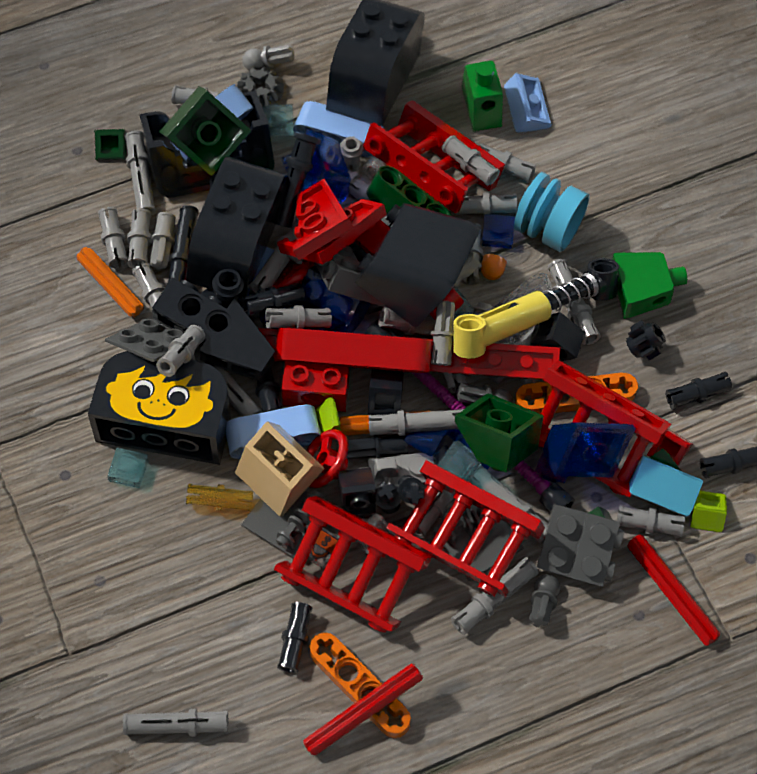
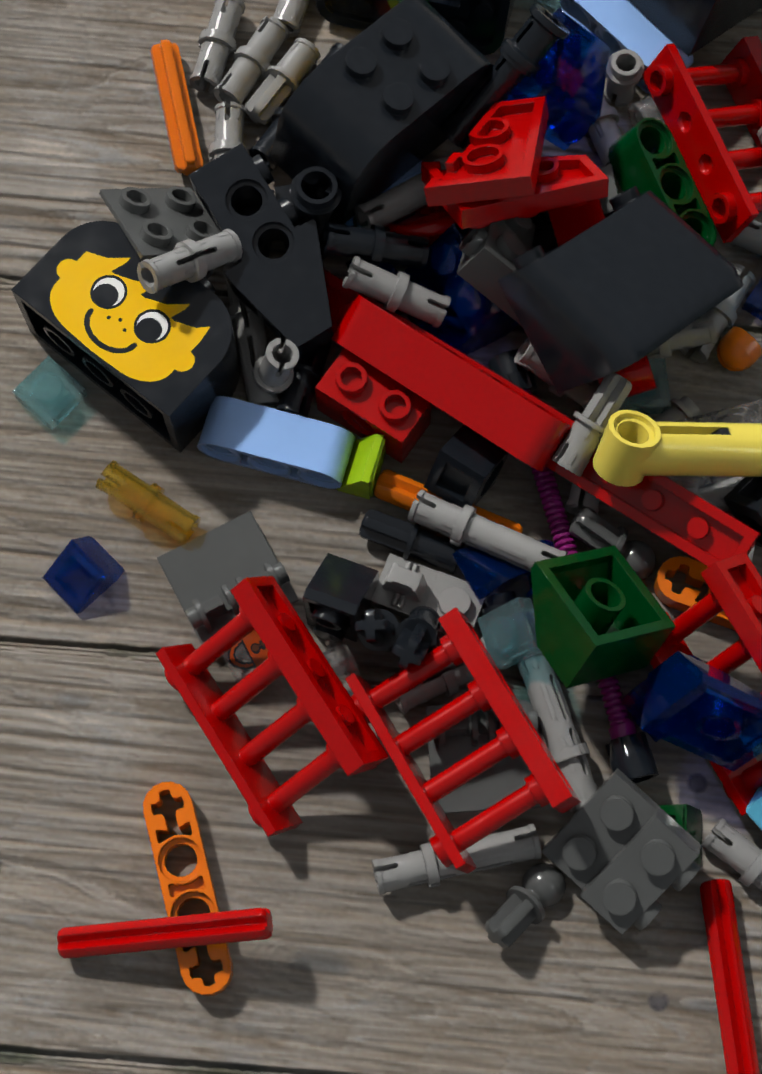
camera: 30 degrees right, 10 degrees up
tan slope [235,421,325,517] -> none
black pin [277,602,313,673] -> none
red piece [306,429,349,488] -> none
none -> clear blue slope [42,536,125,614]
none -> light grey pin [252,338,300,394]

